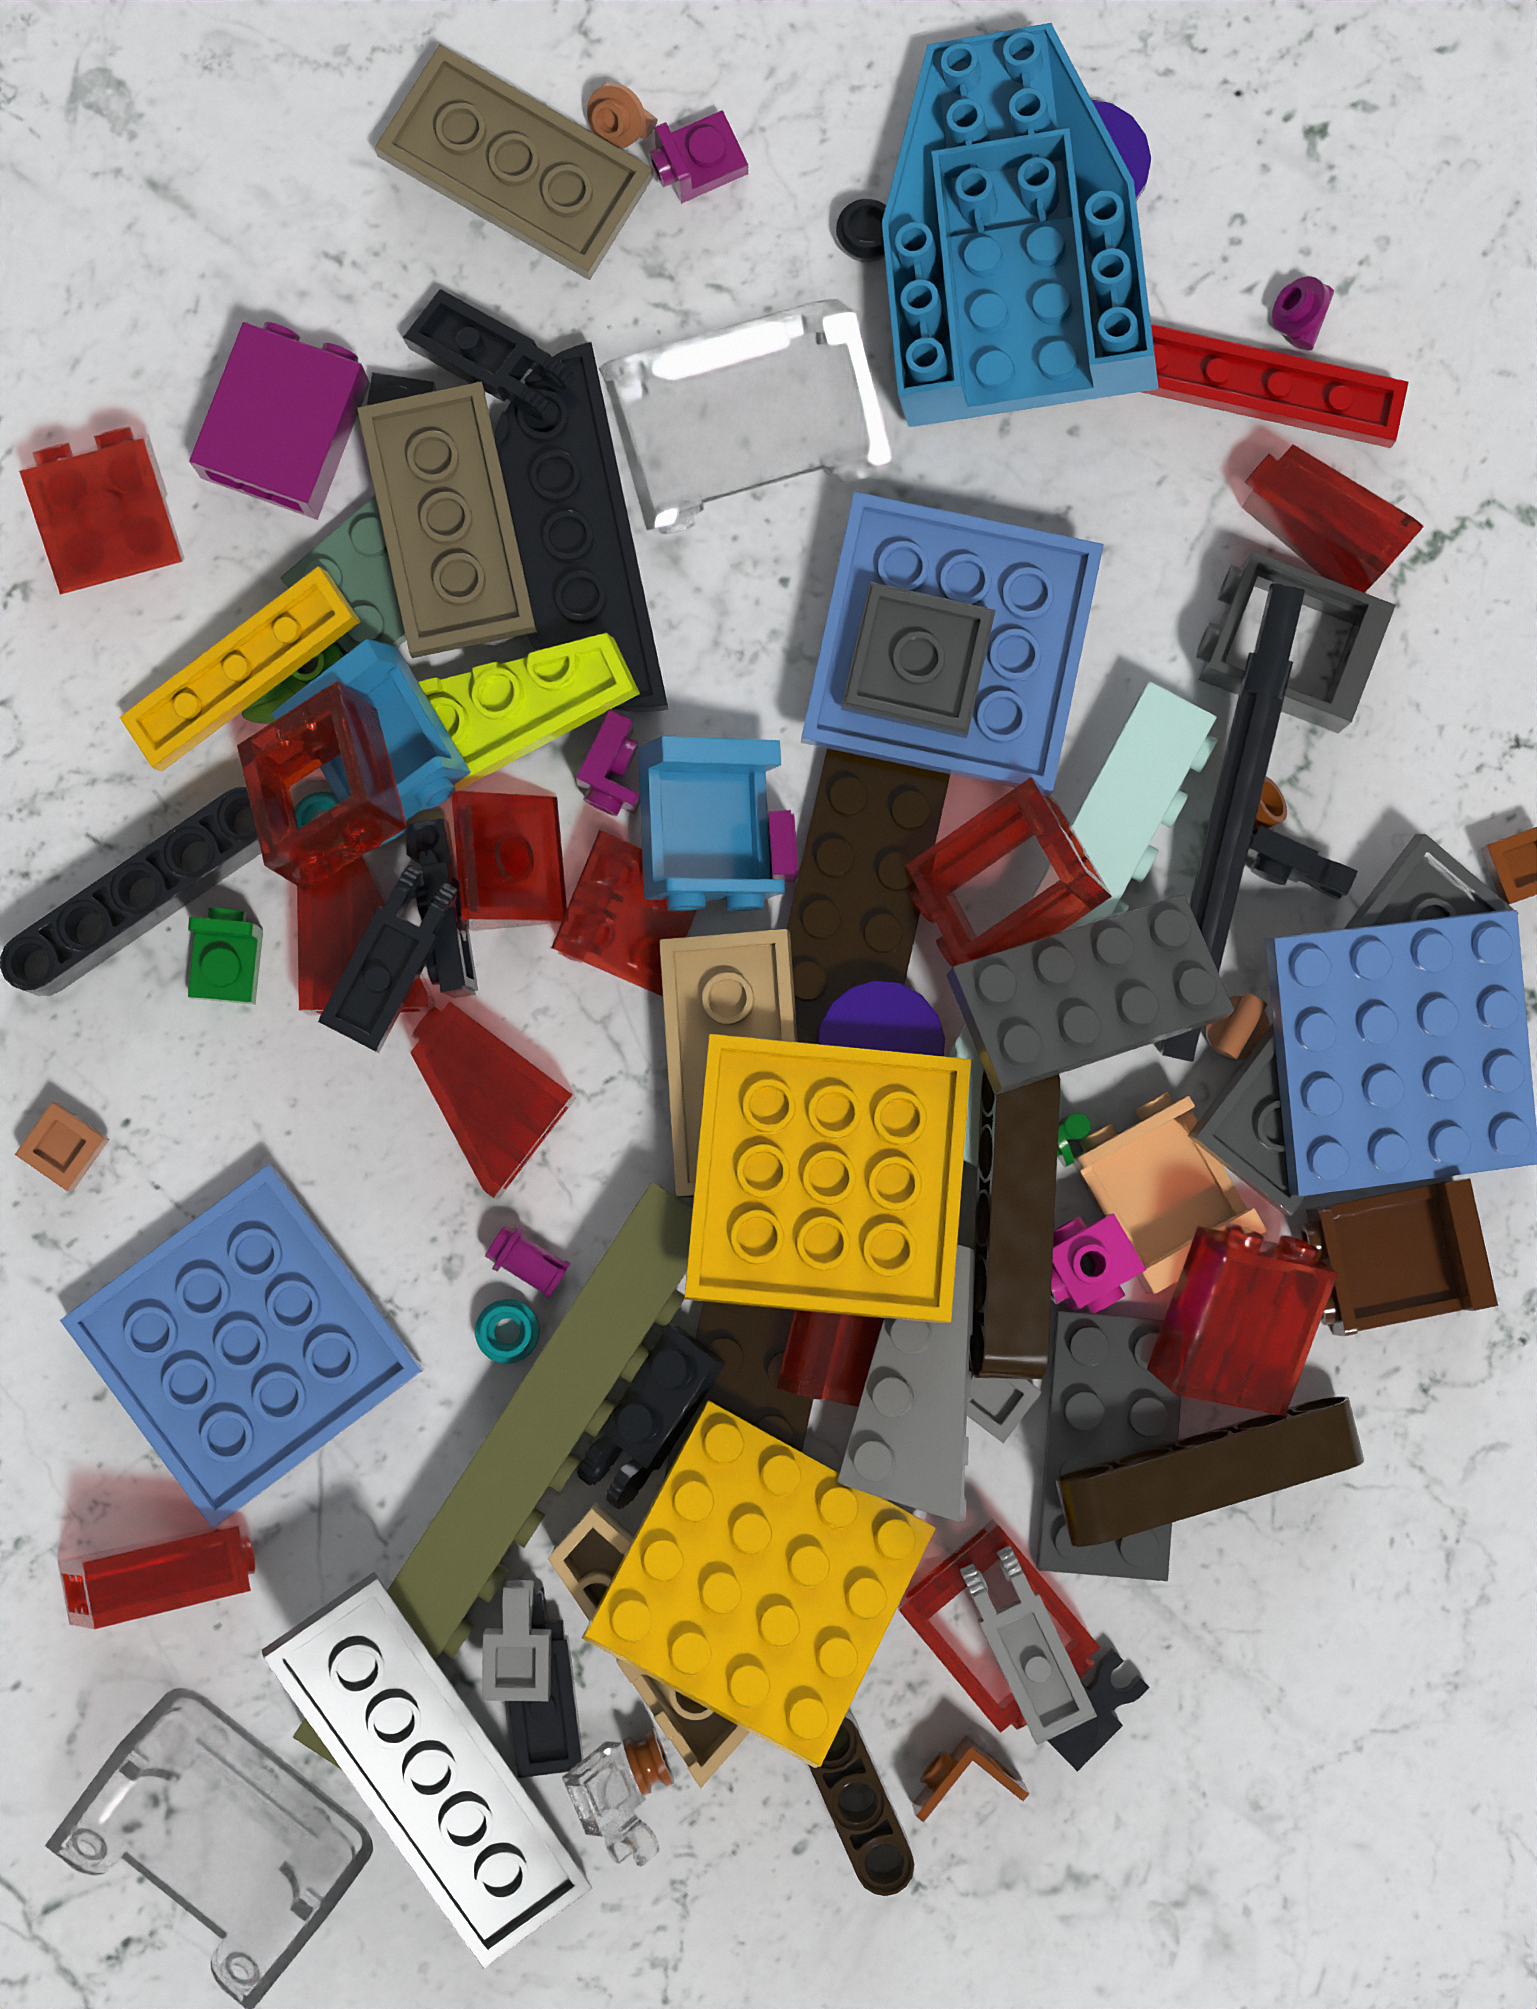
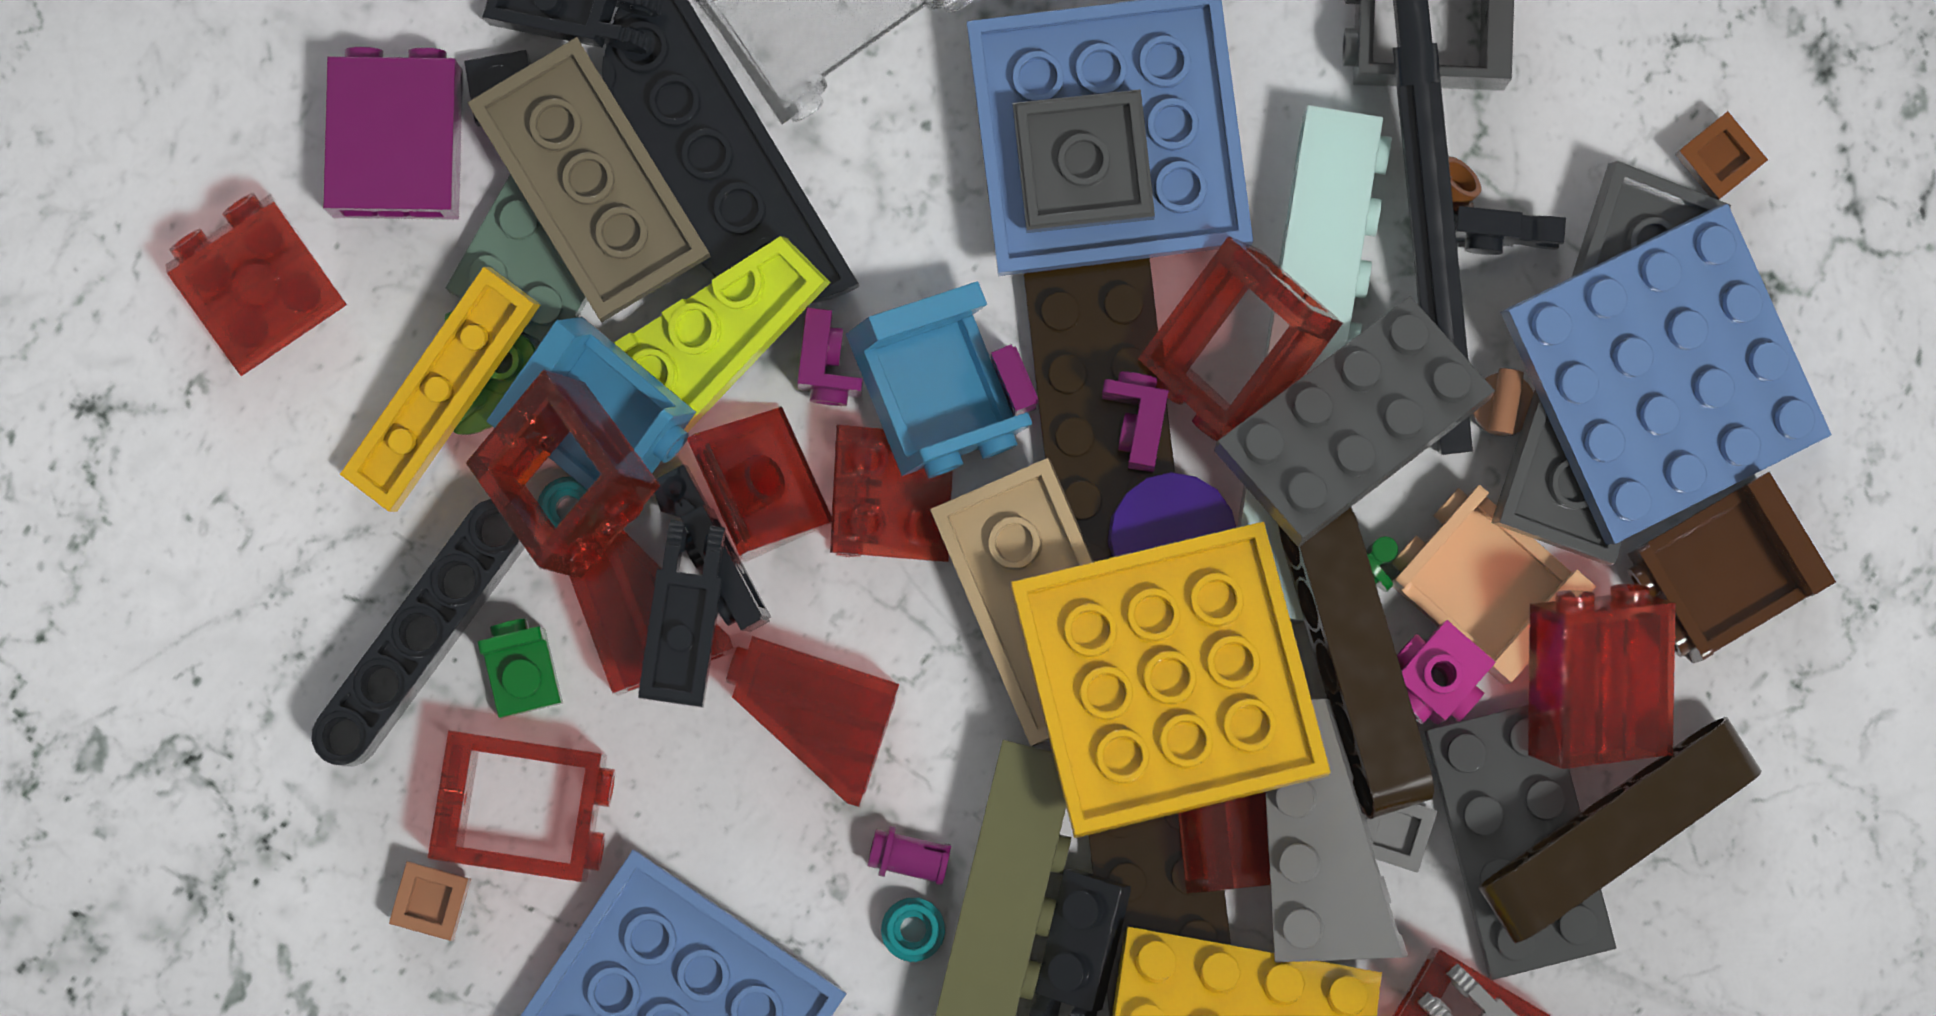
camera: 15 degrees left, 0 degrees up
none -> clear red window [427,730,616,882]
none -> magenta bracket [1102,372,1169,473]

